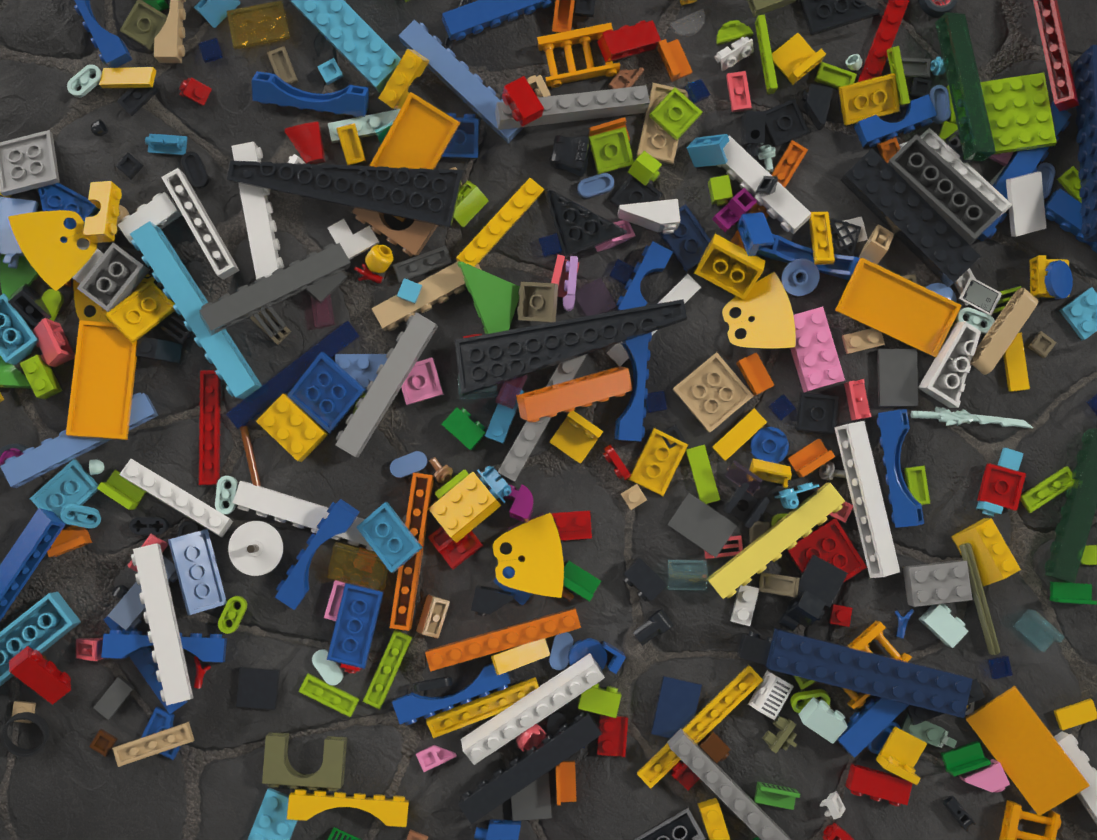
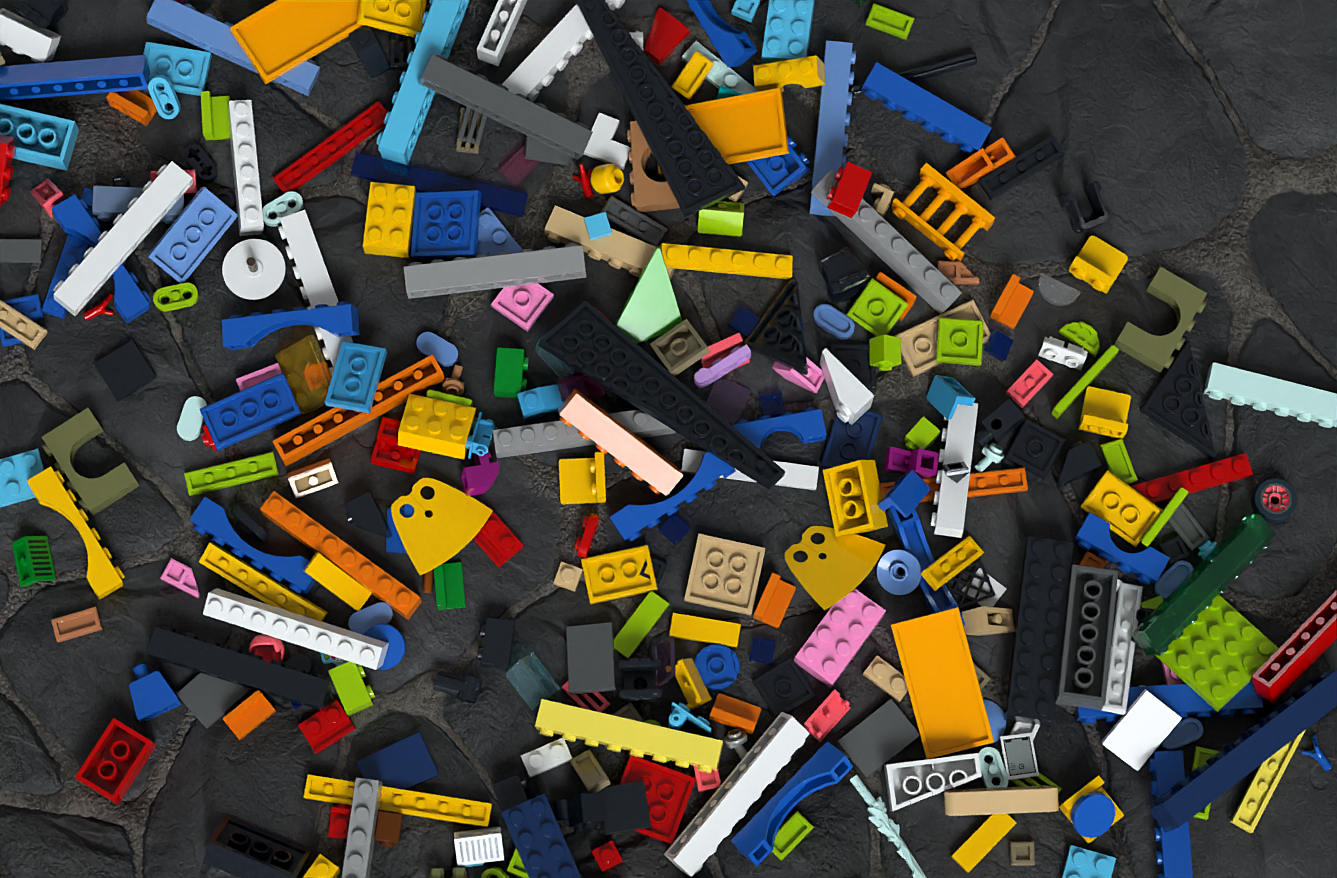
camera: 50 degrees right, 10 degrees down
light aqua hinge [89,459,104,475] -> none
dark orange bar [240,426,261,486] -> none
lime tile [298,673,360,717] -> none
red brick [597,20,661,63] -> none
blue panel [602,641,626,674] -> none
light aqua hinge [846,54,862,71] -> none

